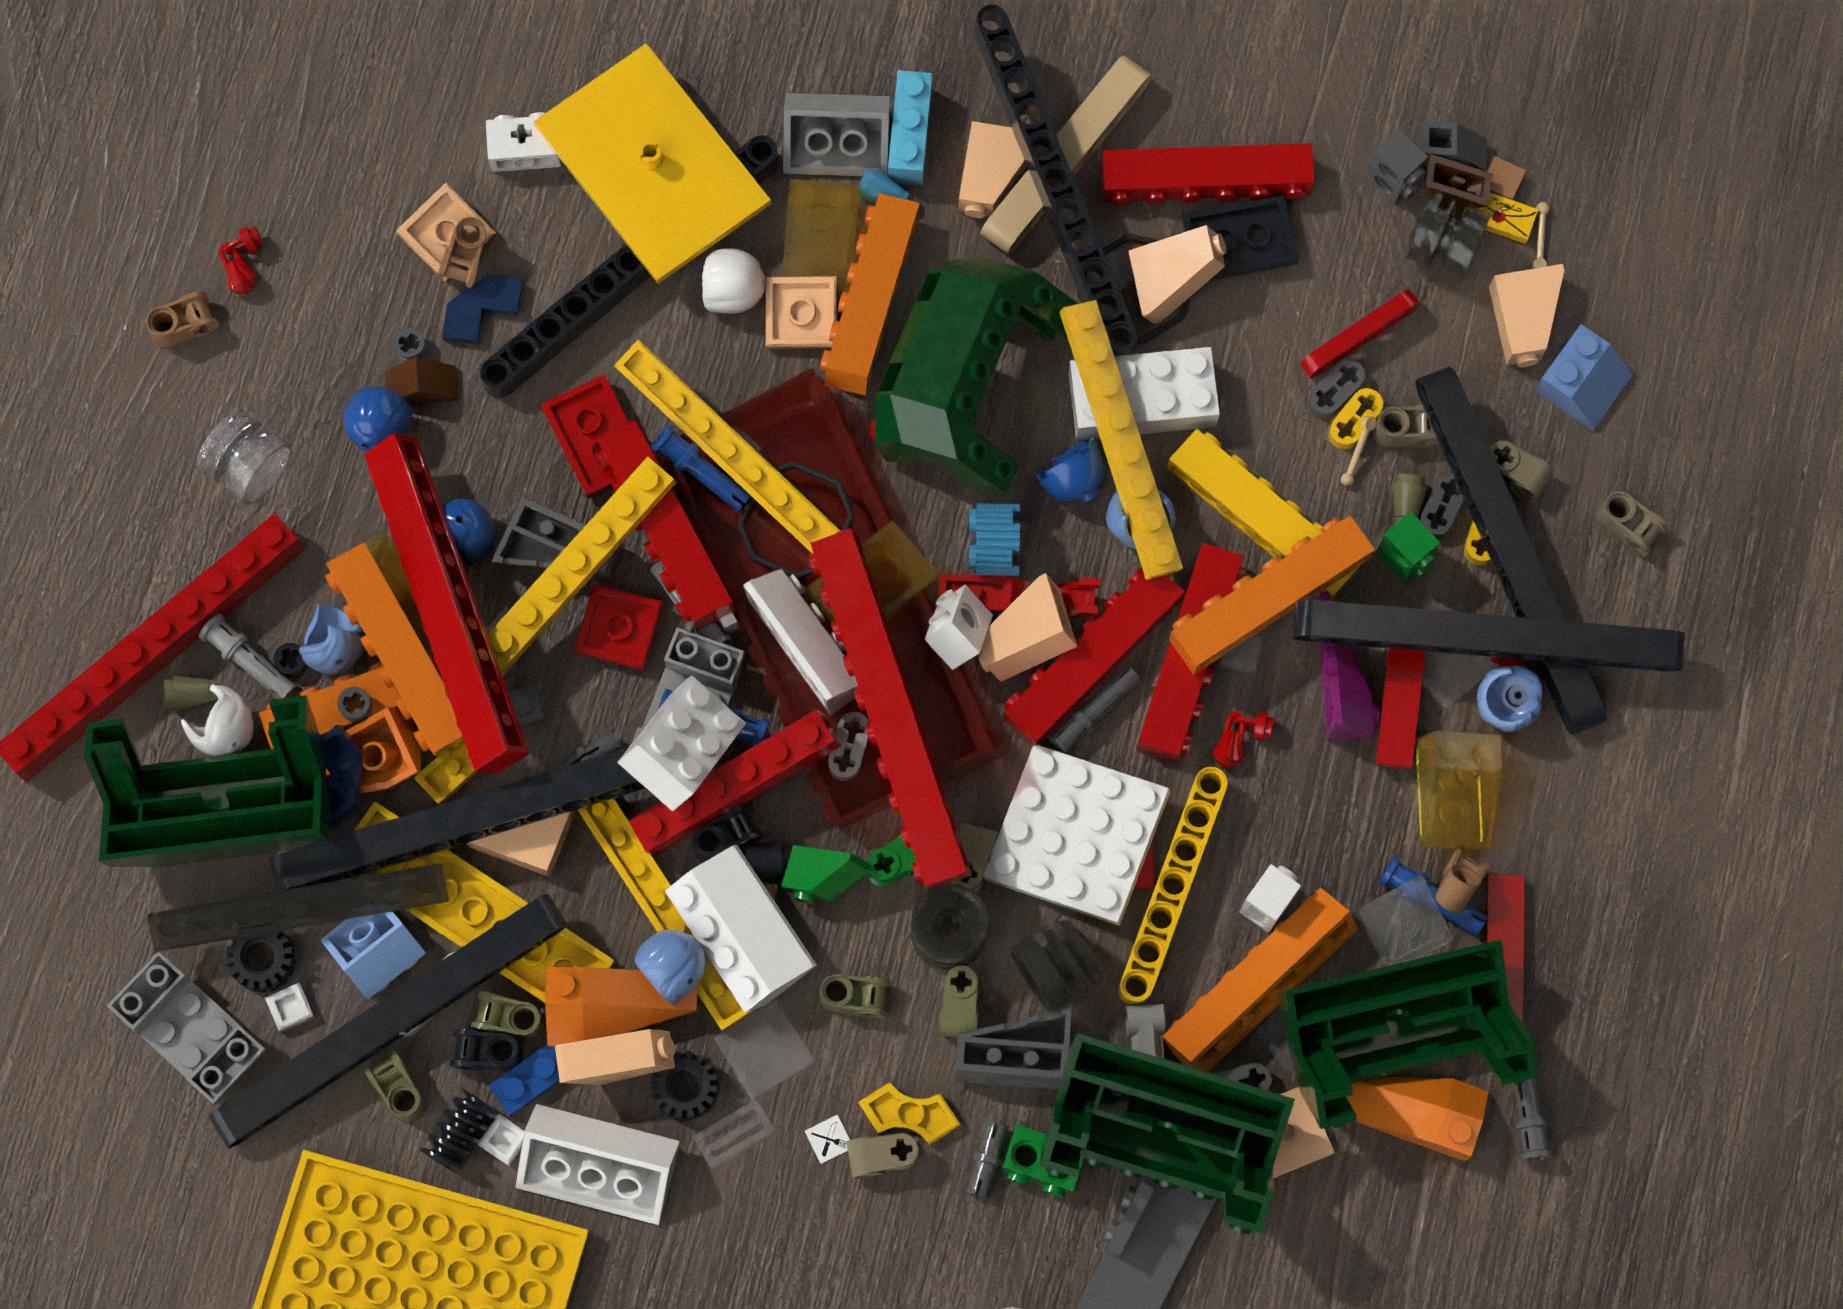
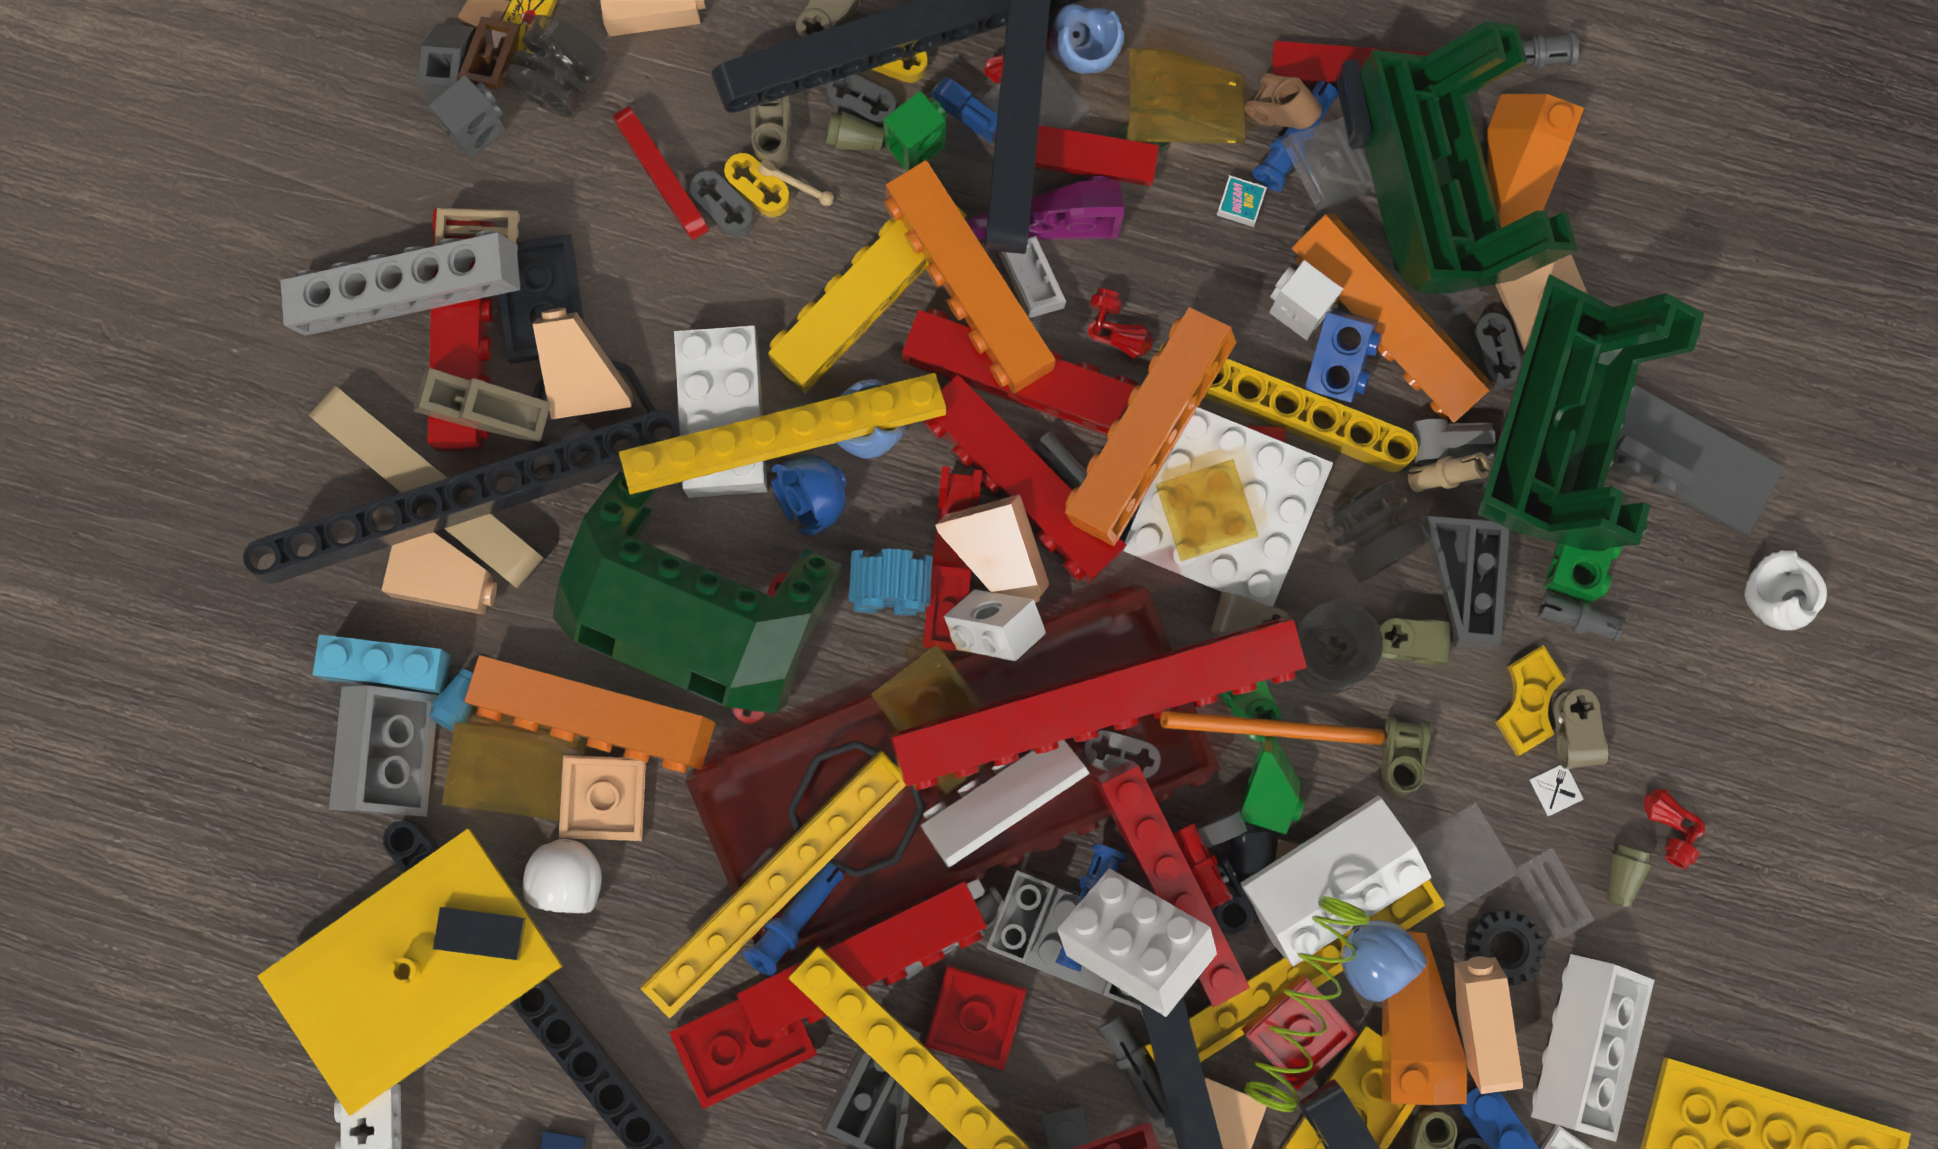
camera: 90 degrees left, 5 degrees up
none -> light grey brick [281,230,520,336]
none -> dark tan slope [413,368,551,442]
none -> black tile [433,907,526,960]
none -> tan tile [435,208,520,250]
none -> blue piece [930,77,997,143]
none -> white plate [998,236,1066,318]
none -> orange brick [1065,307,1237,546]
none -> clear yellow plate [1155,459,1259,562]
none -> orange piece [1160,711,1385,745]
none -> red pin [1173,823,1233,909]
none -> dark grey beam [1196,811,1247,848]
none -> tile [1217,175,1267,227]
none -> red plate [1241,973,1358,1091]
none -> lime piece [1244,896,1370,1112]
none -> blue brick [1305,308,1382,403]
none -> black tile [1336,59,1372,150]
none -> tan pin [1408,452,1490,492]
none -> olive cone [1607,844,1652,907]
none -> red piece [1643,788,1705,869]

